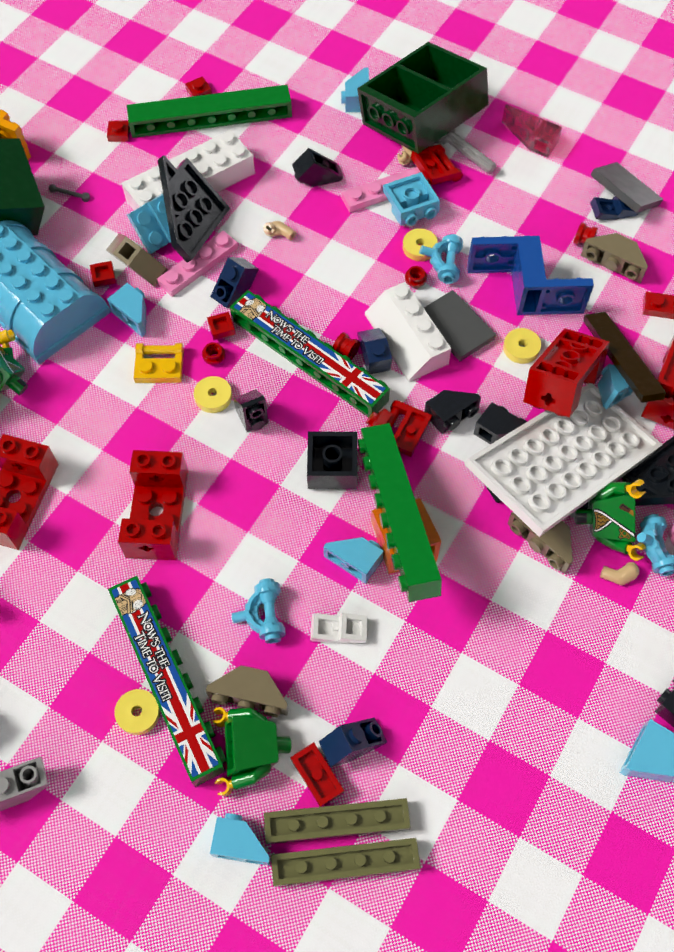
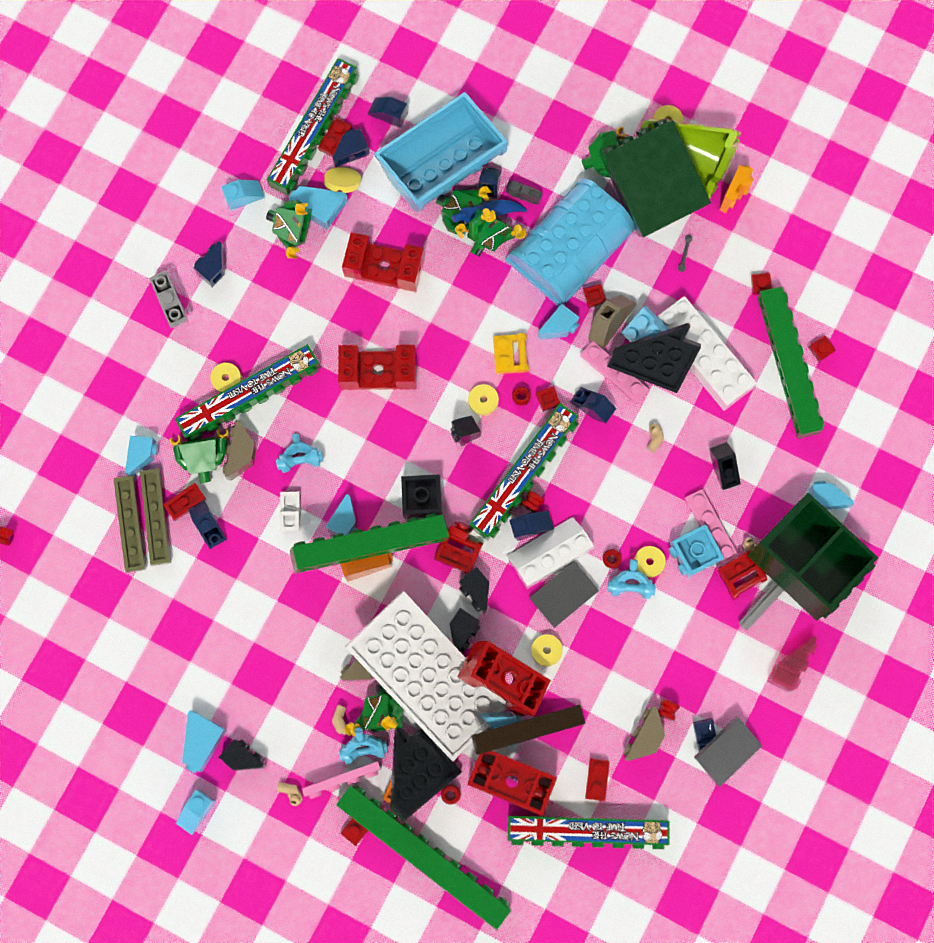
camera: 90 degrees right, 15 degrees up
blue bracket [467,236,594,315] -> none

